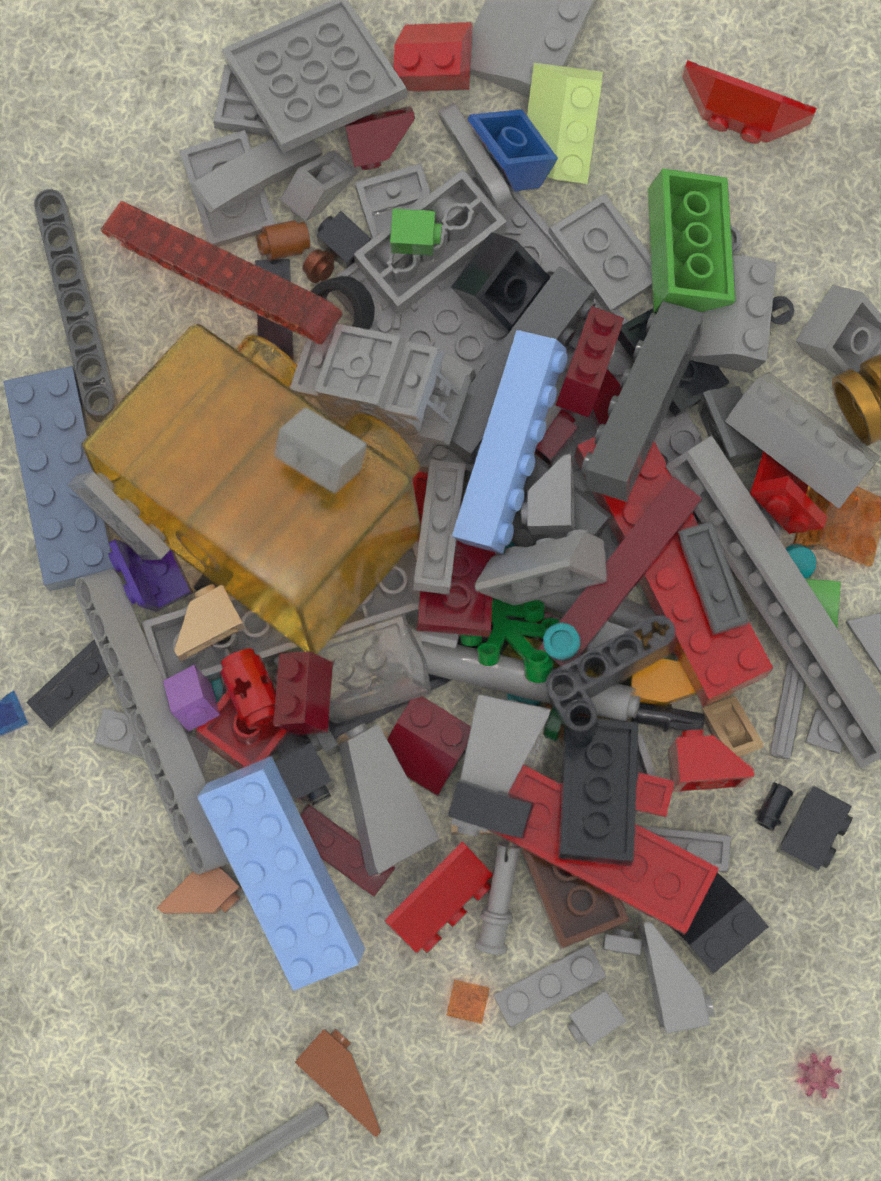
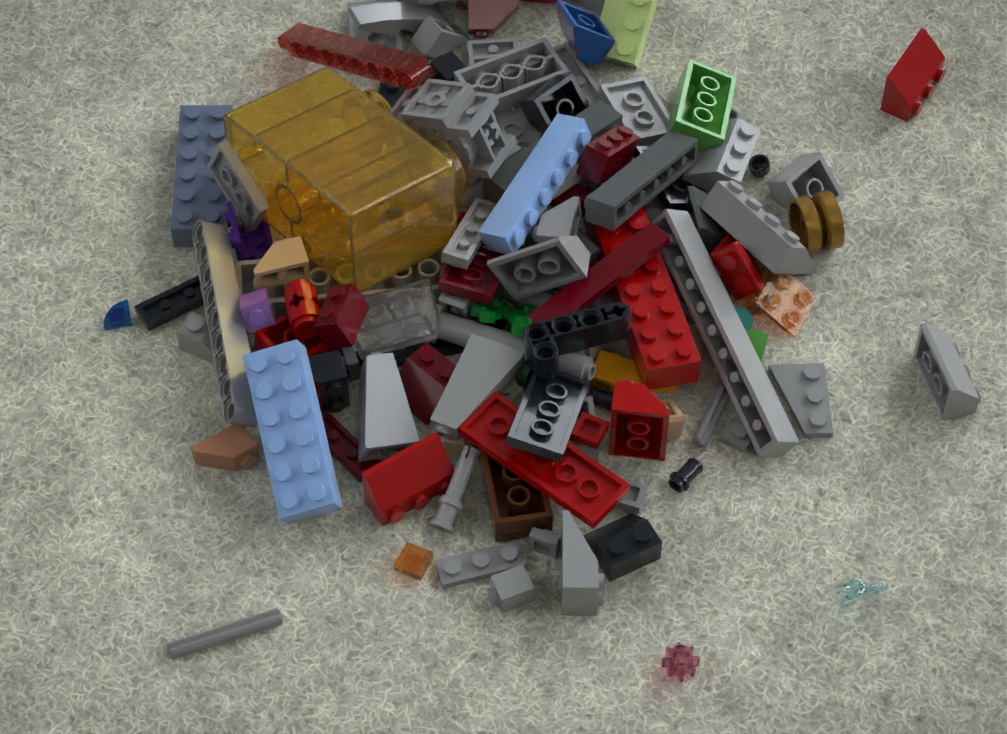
camera: 10 degrees right, 25 degrees down
dark grey beam [34,189,118,423] -> none
light grey brick [274,407,367,493] -> none
dark orange slope [295,1029,382,1137] -> none
bright green brick [390,209,442,256] -> none
light grey beam [438,103,513,208] -> none
black slope [447,780,534,838] -> none
teal tile [543,623,581,661] -> none
dark grey tile [677,521,749,636] -> none
red wedge [682,60,817,144] -> none
black brick [776,785,853,872] -> none

